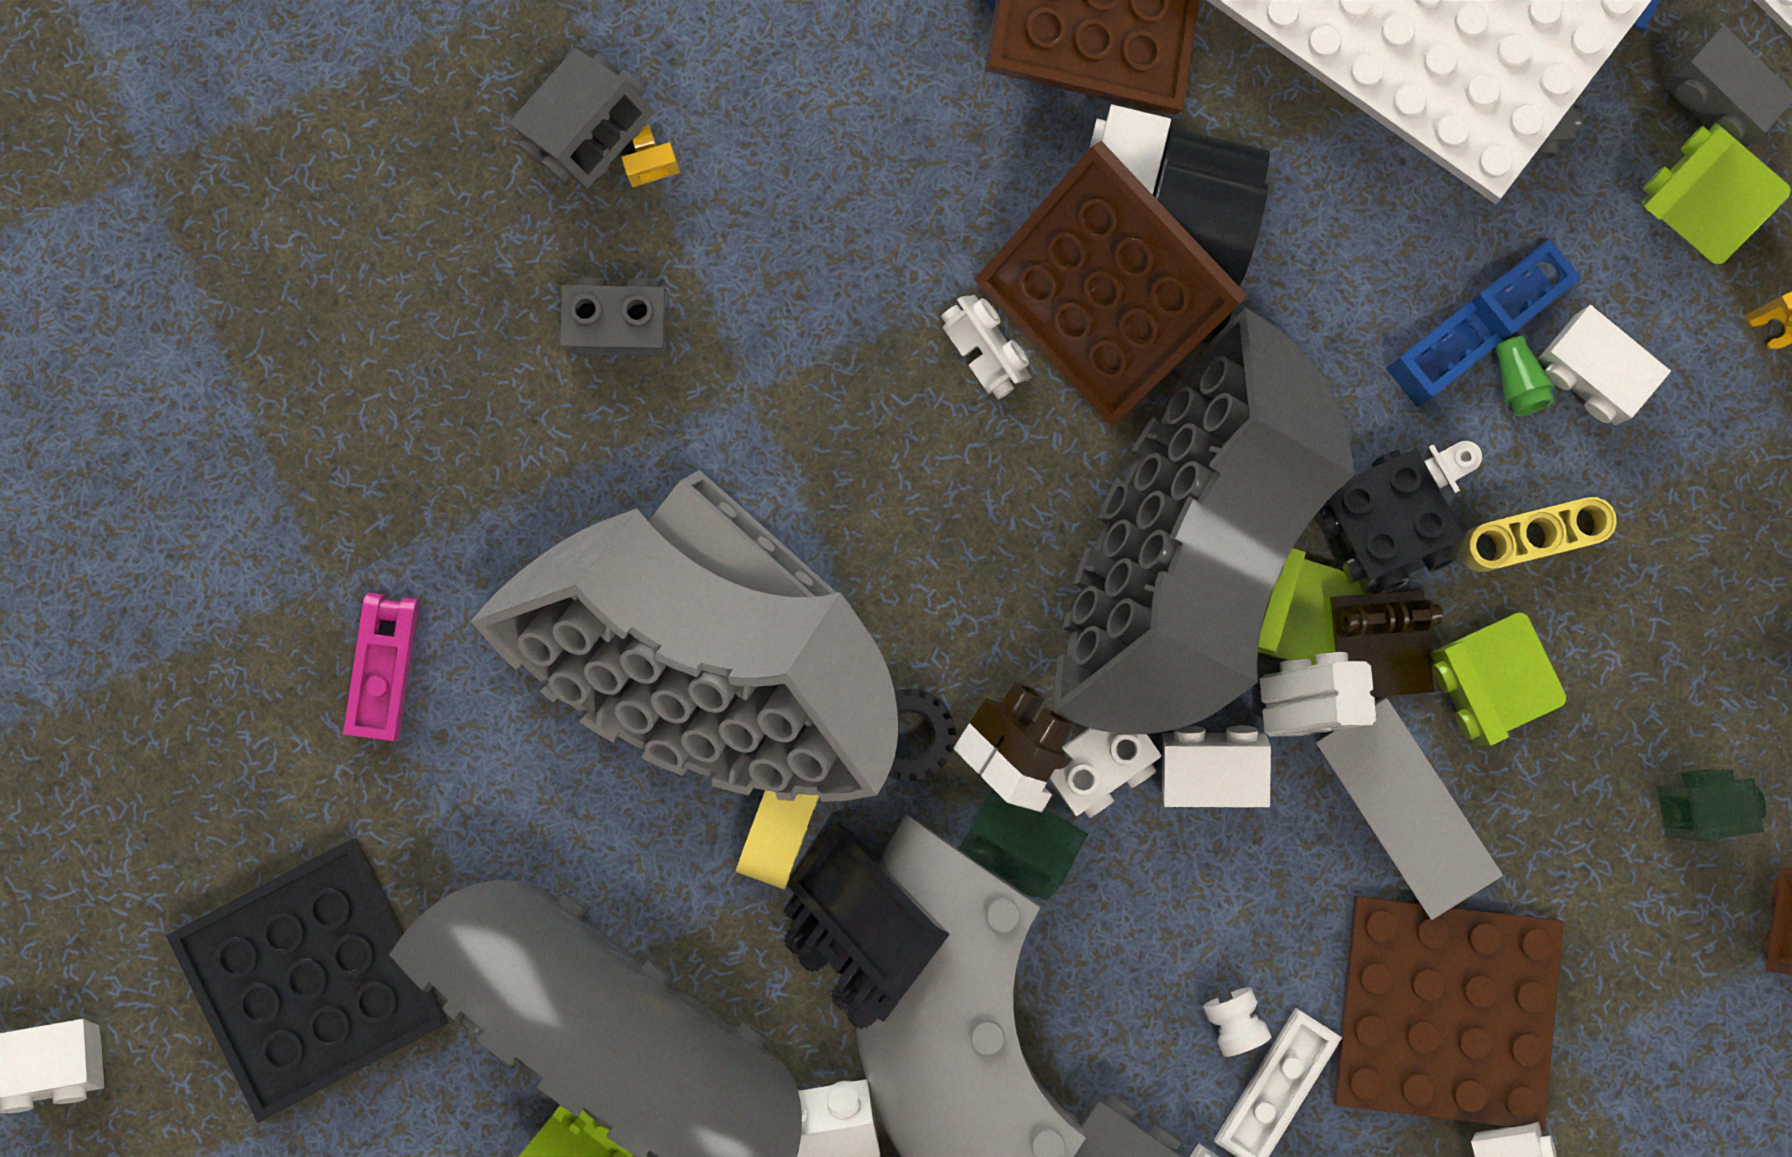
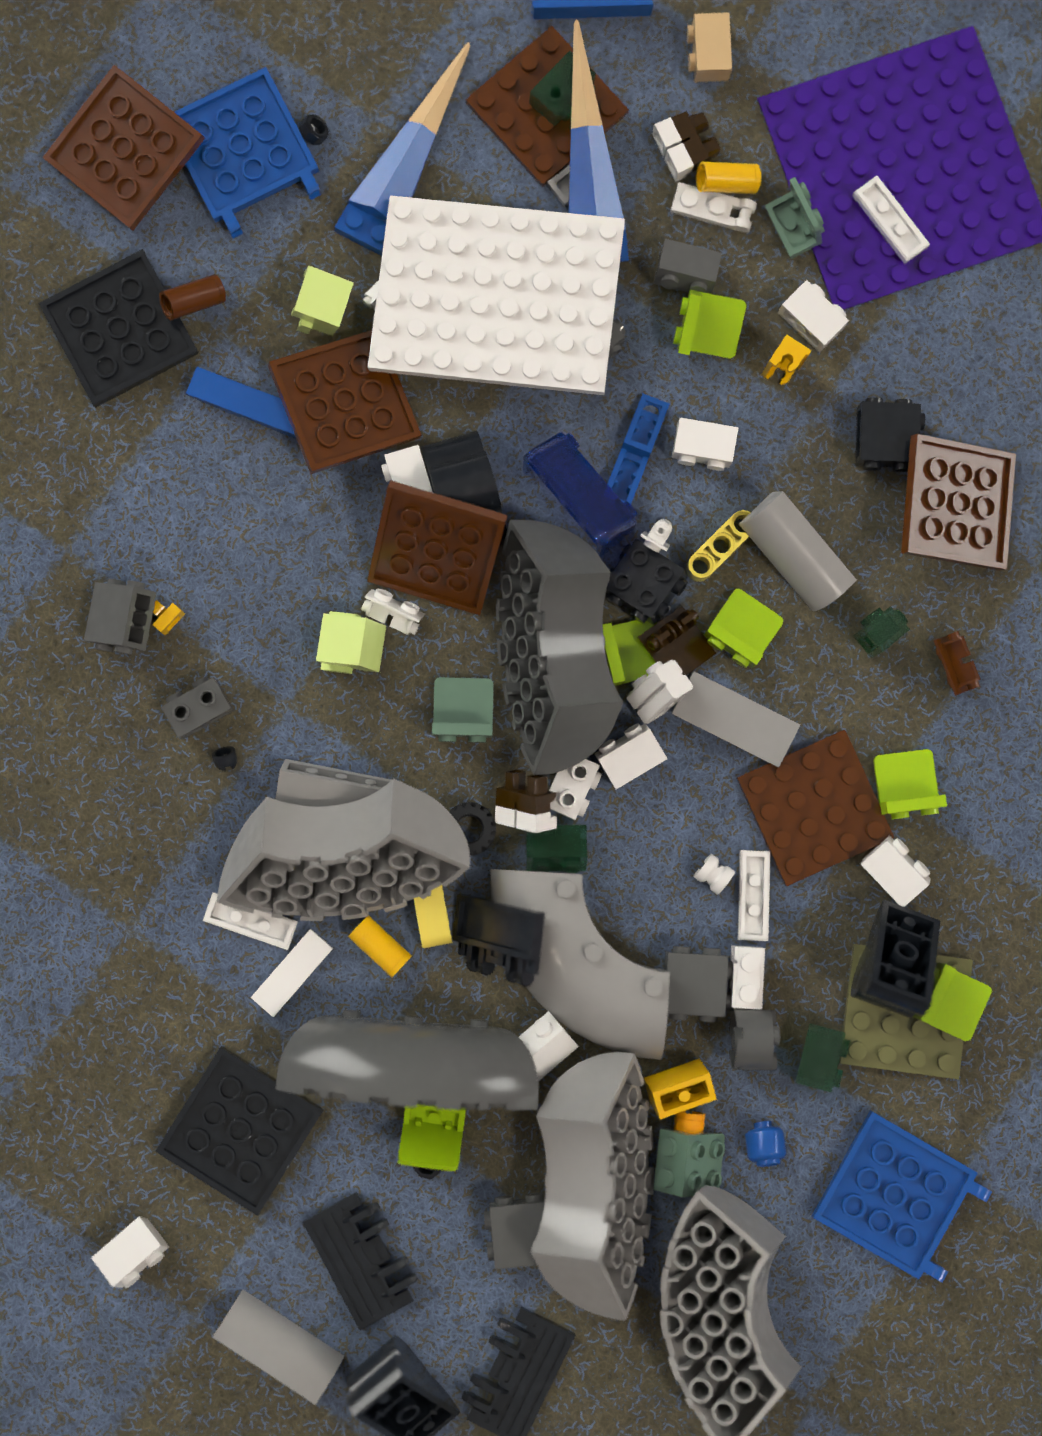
camera: 45 degrees left, 0 degrees up
dark pink plate [343,592,420,741] -> none
bright green cone [1495,336,1555,416] -> none
none -> white tile [203,892,298,950]
none -> black hinge [212,746,237,772]
none -> white tile [251,929,333,1017]
none -> yellowish green plate [316,611,386,674]
none -> yellow pin [348,915,412,978]
none -> sand green bracket [432,677,494,743]
none -> clear blue windscreen [523,432,638,558]
none -> light grey brick [739,491,857,611]
none -> lime bracket [873,749,947,820]

